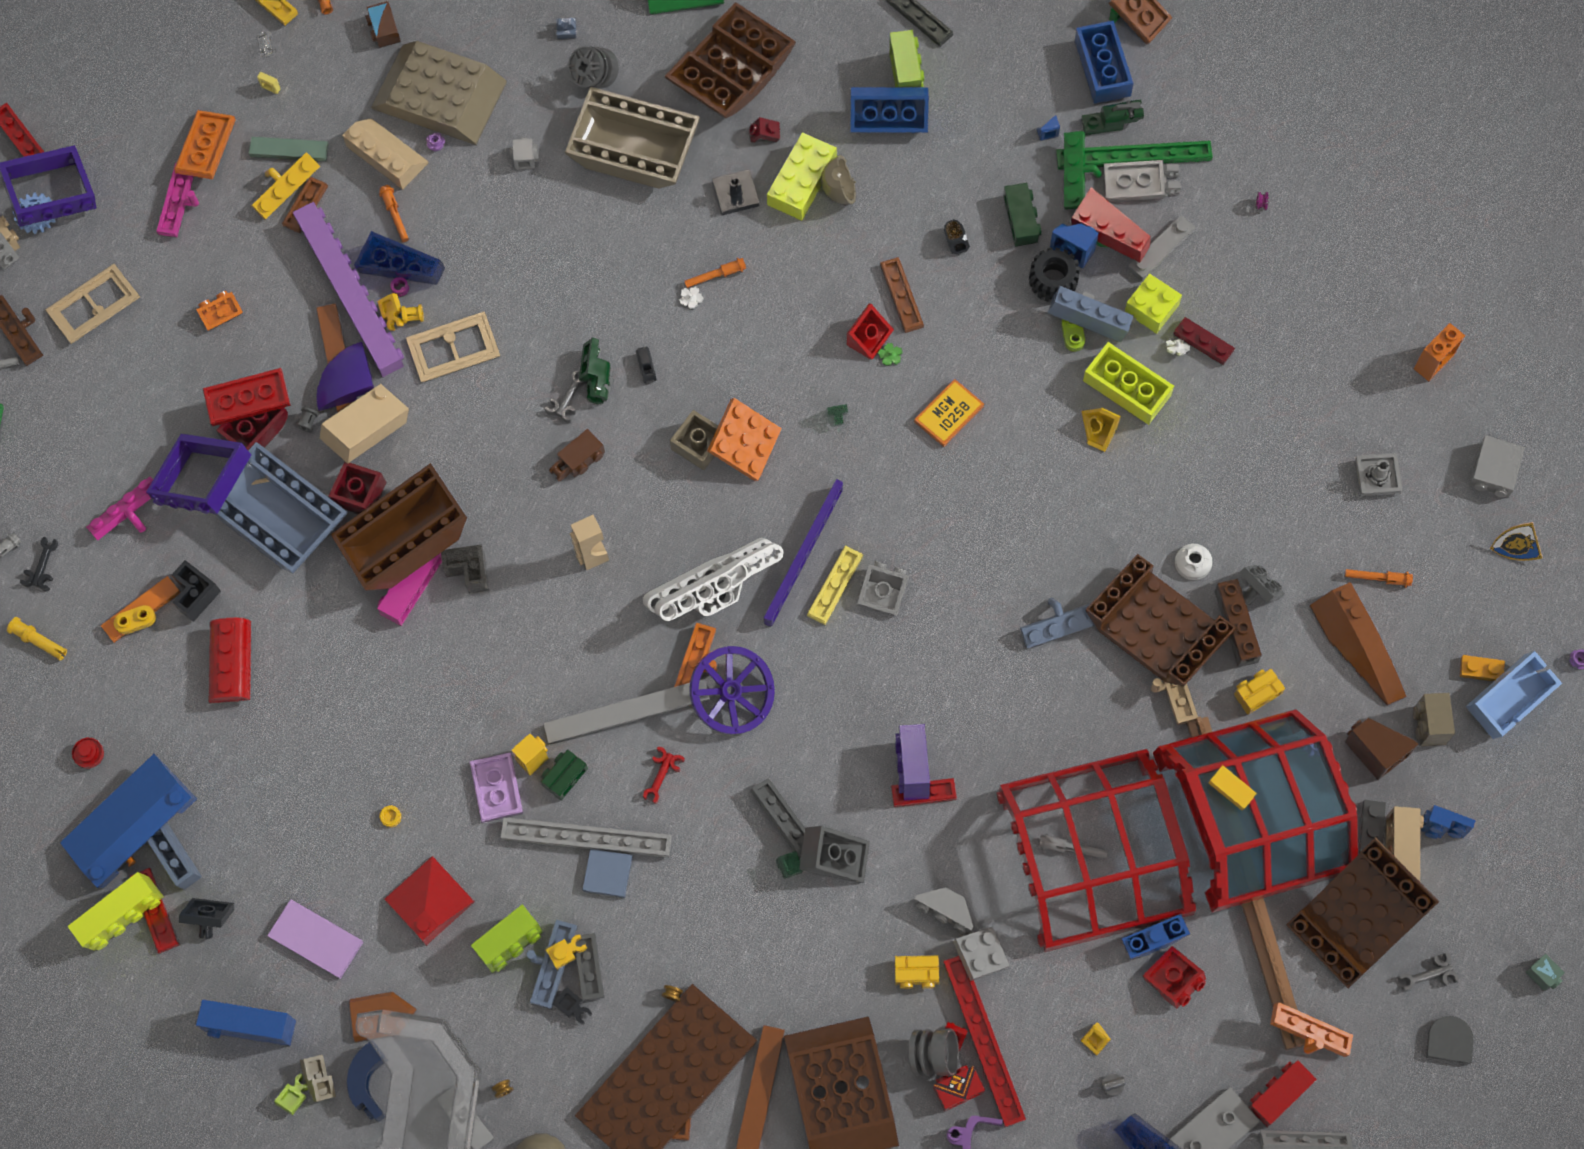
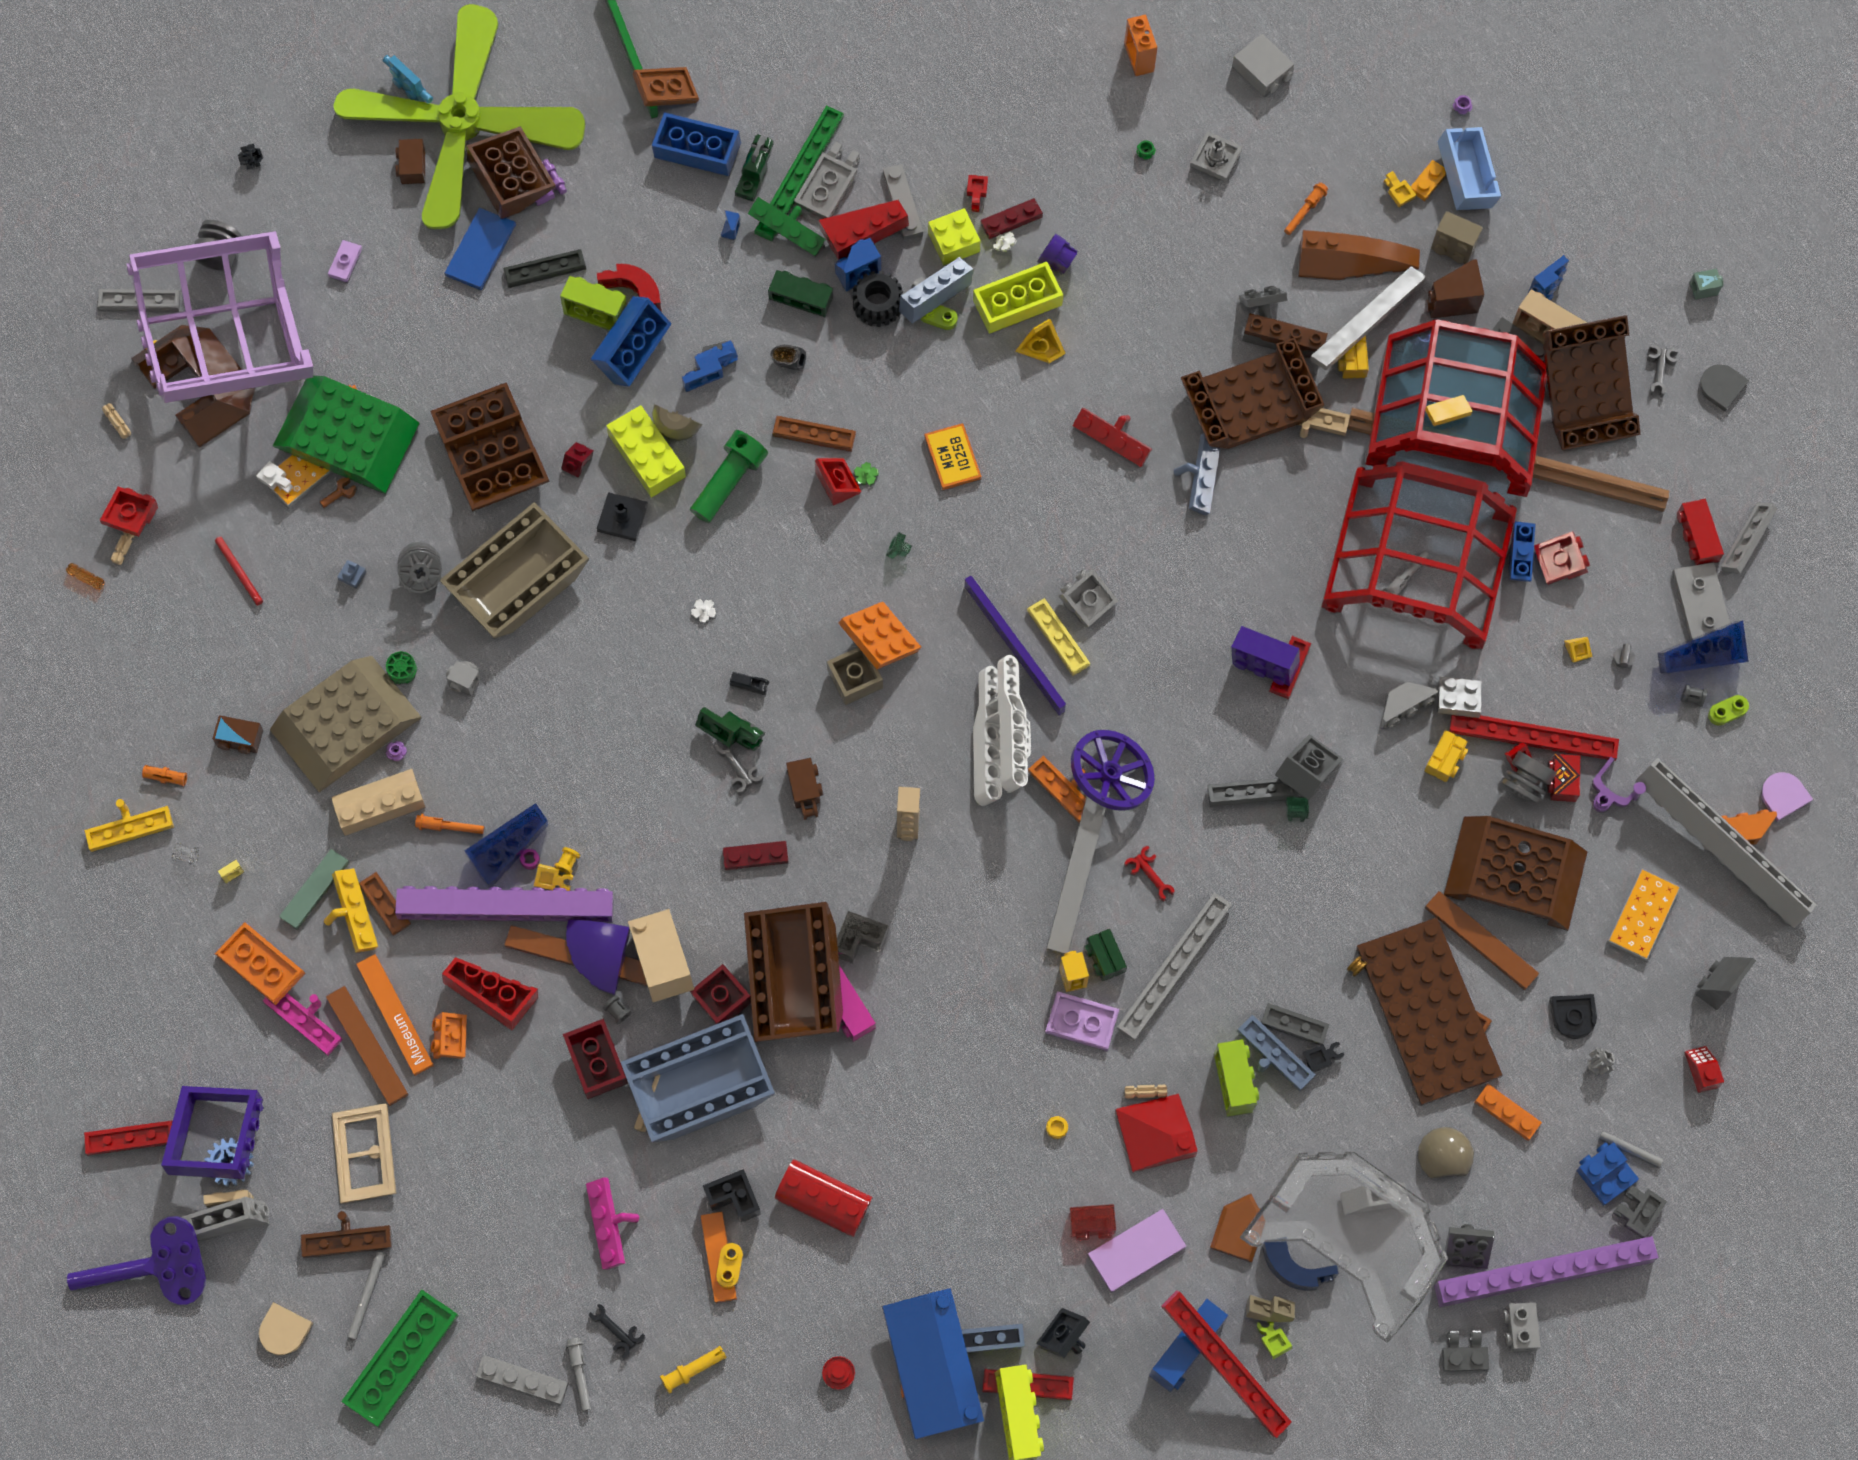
camera: 65 degrees left, 0 degrees up
dark purple window [146,434,252,514] -> none
red tile [203,368,291,427] -> none
tan door [406,311,500,383] -> none
pearl gold bush [491,1079,514,1099] -> none
yellow plate [546,935,587,969] -> none
sand blue tile [583,849,633,898] -> none
orange pin [684,257,746,288] -> none
white piece [1175,544,1212,581] -> none
magenta bush [1256,192,1269,210] -> none
orange plate [1270,1002,1353,1057] -> none
shield [1490,522,1543,561] -> none
none -> dark orange tile [326,986,409,1106]
none -> orange tile [356,954,434,1076]
none -> green wheel [386,651,417,685]
none -> red wedge [442,957,538,1031]
none -> red arch [597,263,662,312]
none -> blue plate [682,340,738,392]
none -> green piece [690,430,769,523]
none -> dark red plate [723,841,789,870]
none -> red plate [967,175,988,212]
none -> dark purple piece [1037,233,1077,275]
none -> clear red brick [1069,1204,1116,1240]
none -> red plate [1072,408,1152,467]
none -> tan axle [1124,1084,1167,1099]
none -> green plate [1136,140,1156,160]
none -> red plate [1161,1290,1291,1438]
none -> tile [1310,267,1427,371]
none -> yellow plate [1384,171,1416,208]

